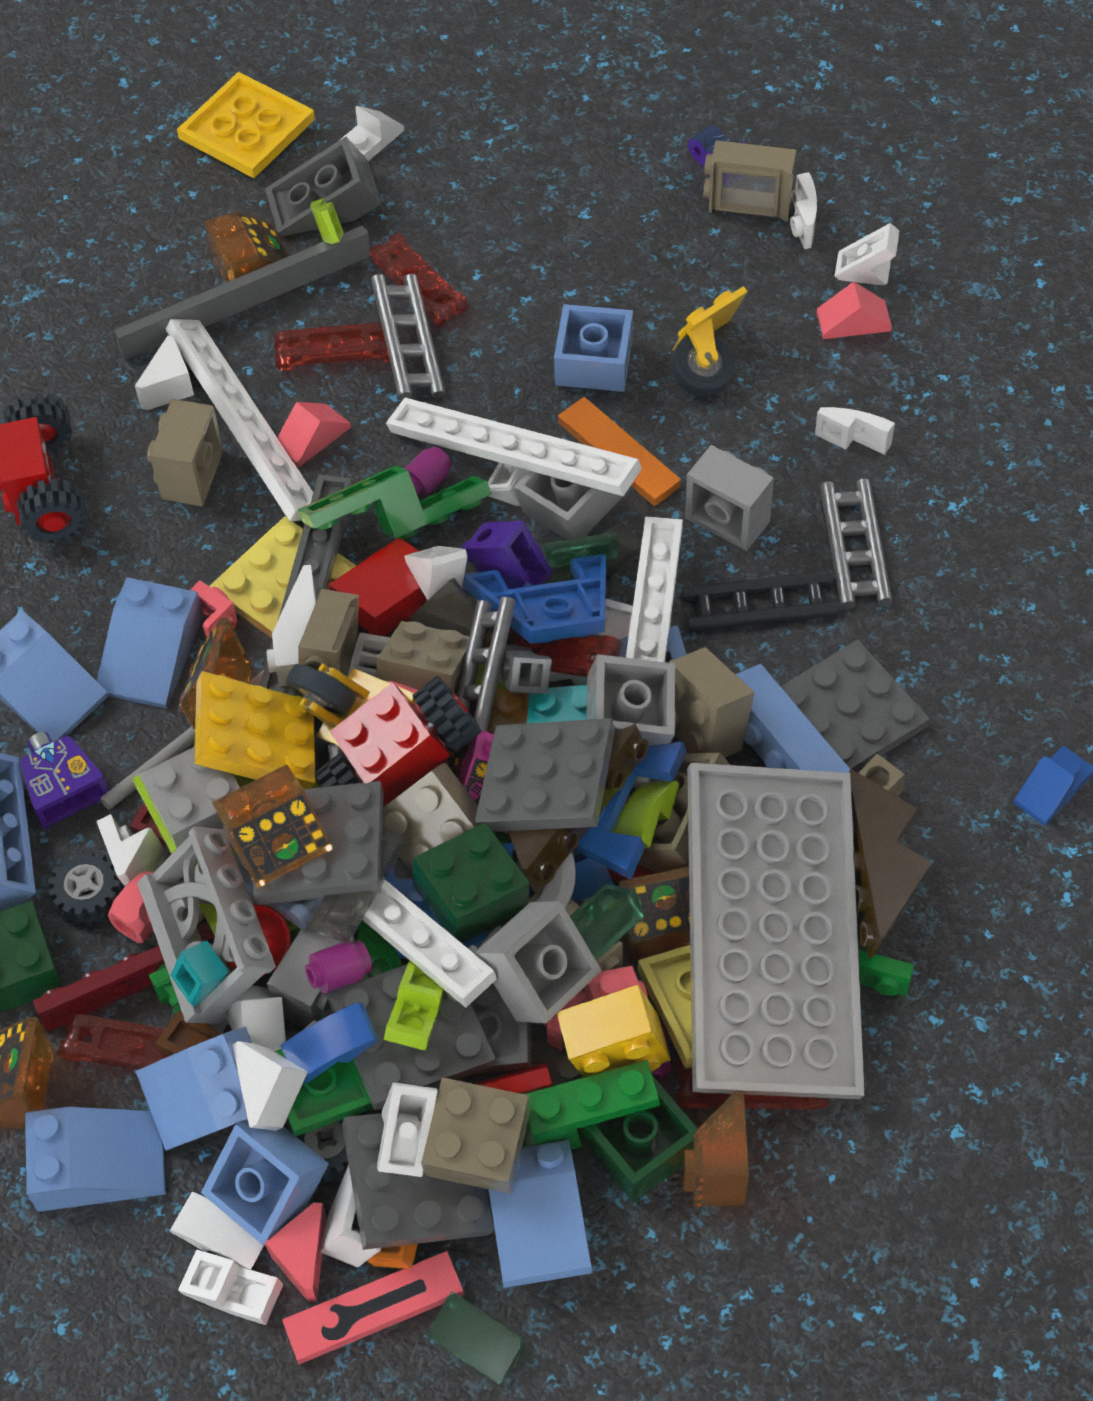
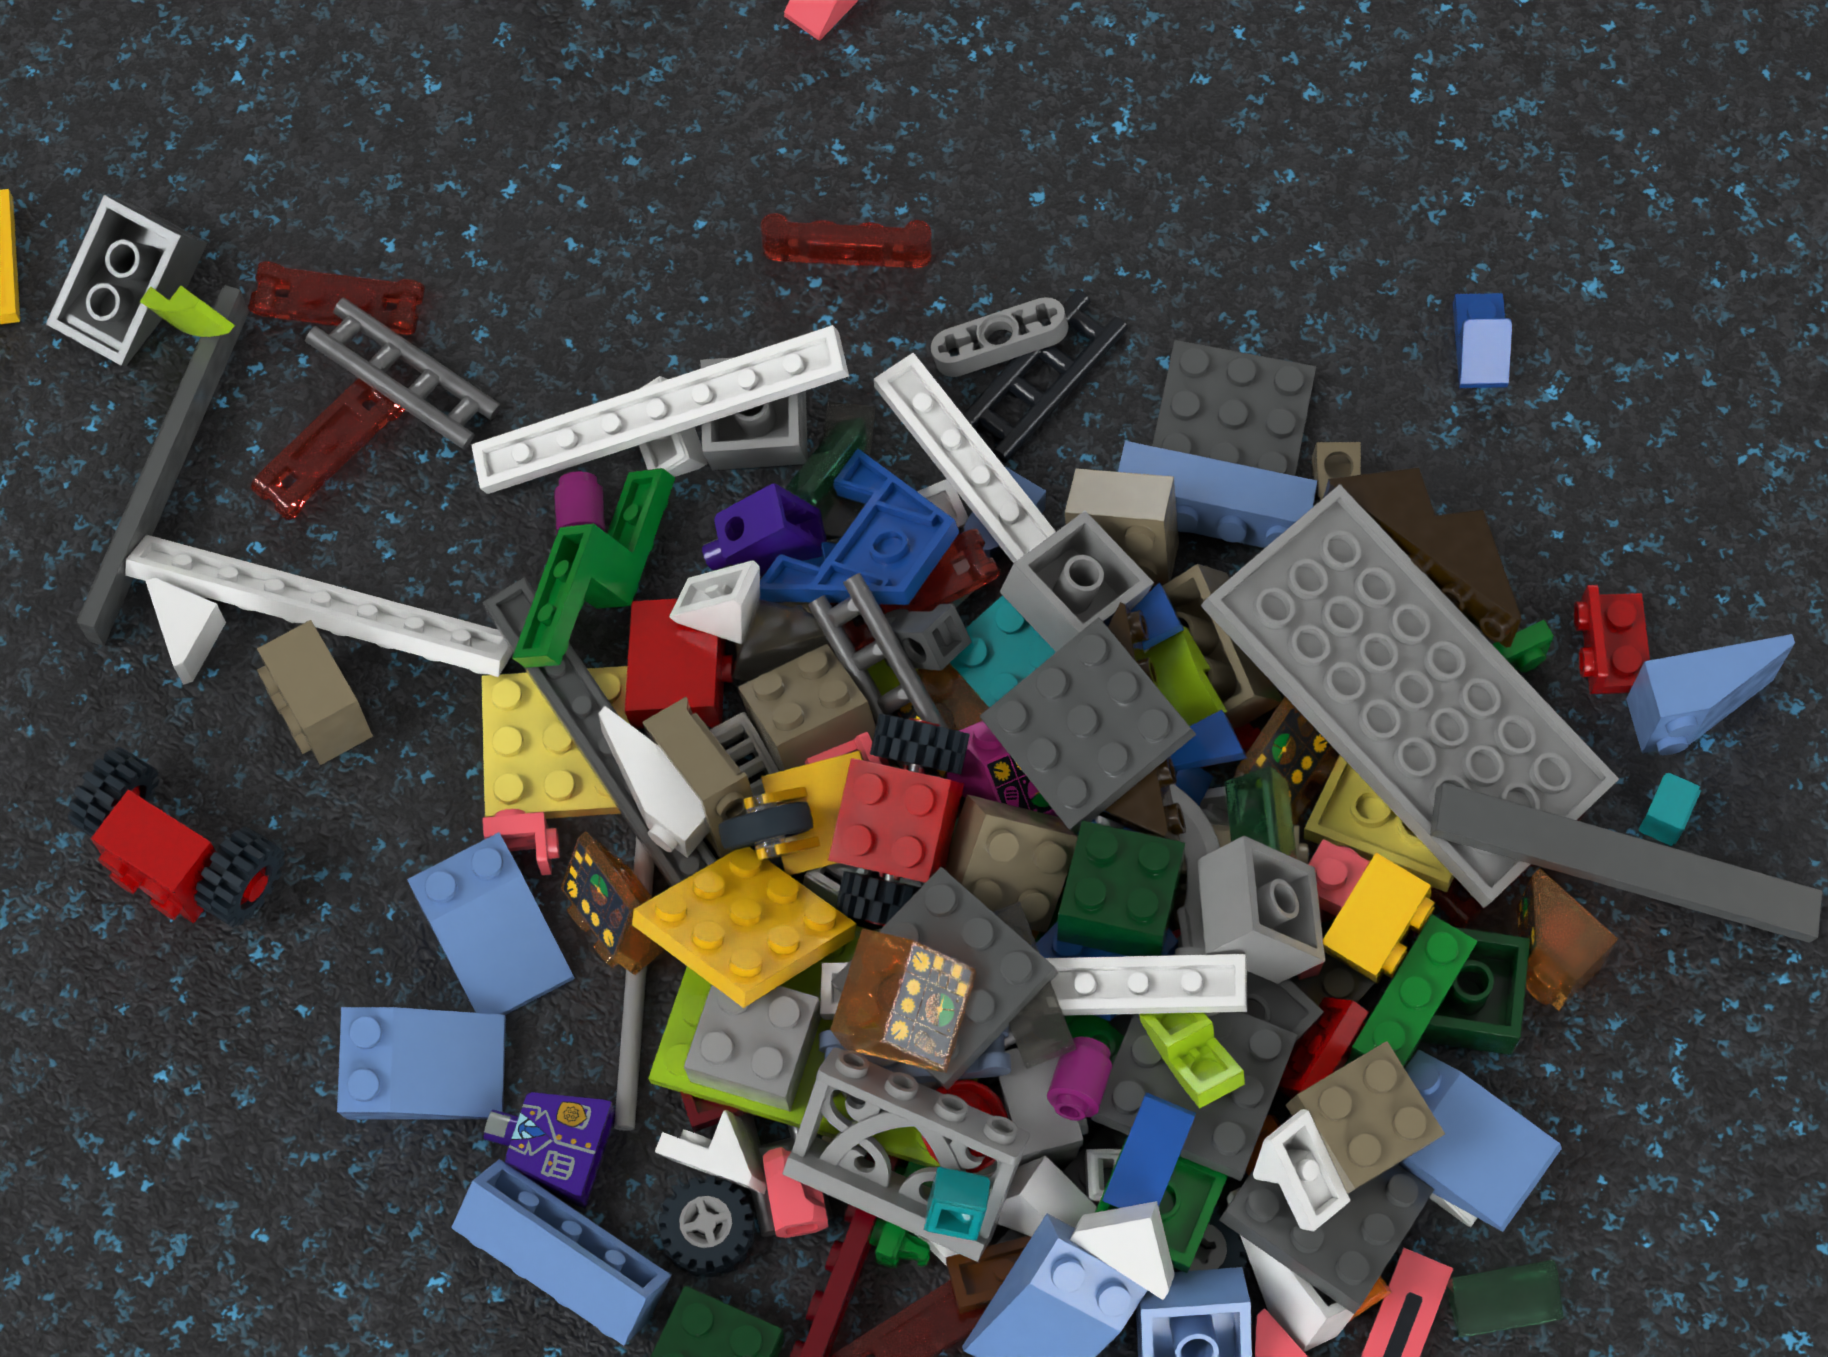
camera: 45 degrees left, 10 degrees up
clear orange slope [204,211,288,283] -> none
coral slope [278,402,351,468] -> none
white slope [339,106,404,161] -> none
medium blue brick [554,304,633,392] -> none
orange tile [558,397,681,507] -> none
plate [671,286,748,396] -> none
light grey brick [685,445,774,551] -> none
white slope [815,407,895,455] -> none
flat silver bar [820,479,893,610] -> none
none -> clear red plate [761,213,932,268]
none -> light grey beam [931,297,1068,377]
none -> dark grey tile [1430,782,1822,943]
none -> red bracket [1573,585,1650,694]
none -> medium blue slope [1626,634,1795,755]
none -> teal slope [1638,773,1701,846]

